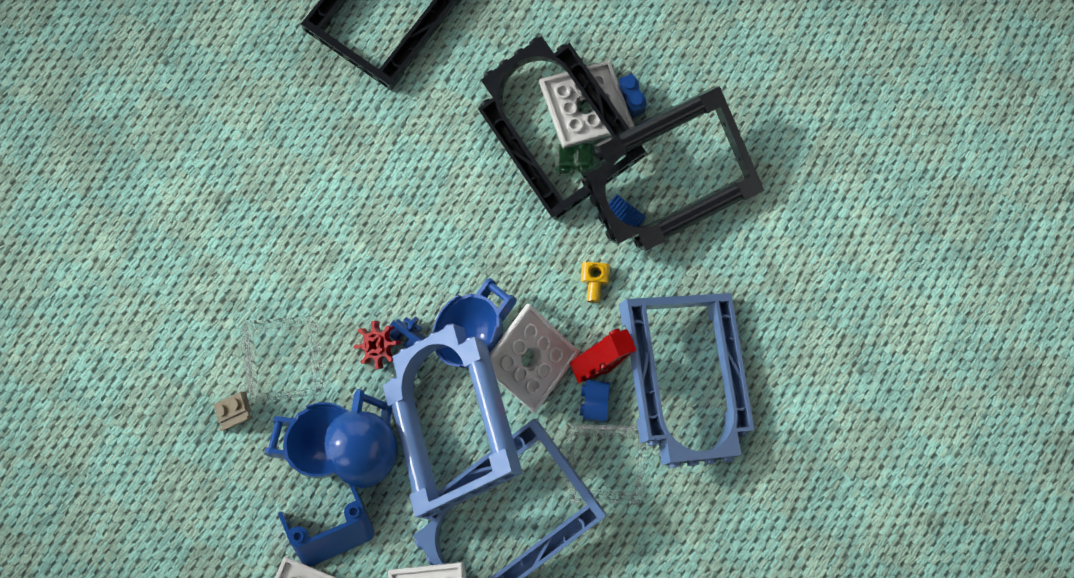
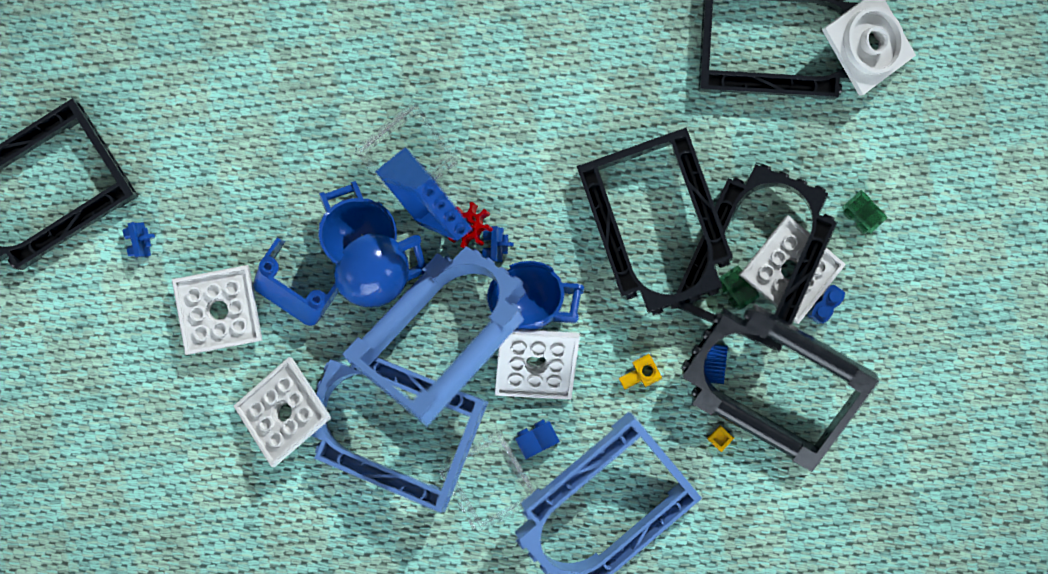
camera: 60 degrees right, 10 degrees up
dark tan plate [214,391,253,431] -> none
red wedge [569,328,637,384] -> none
none -> blue windscreen [375,147,472,241]
none -> black door [577,127,733,316]
none -> yellow tile [707,425,734,452]
none -> clear green brick [842,190,888,235]

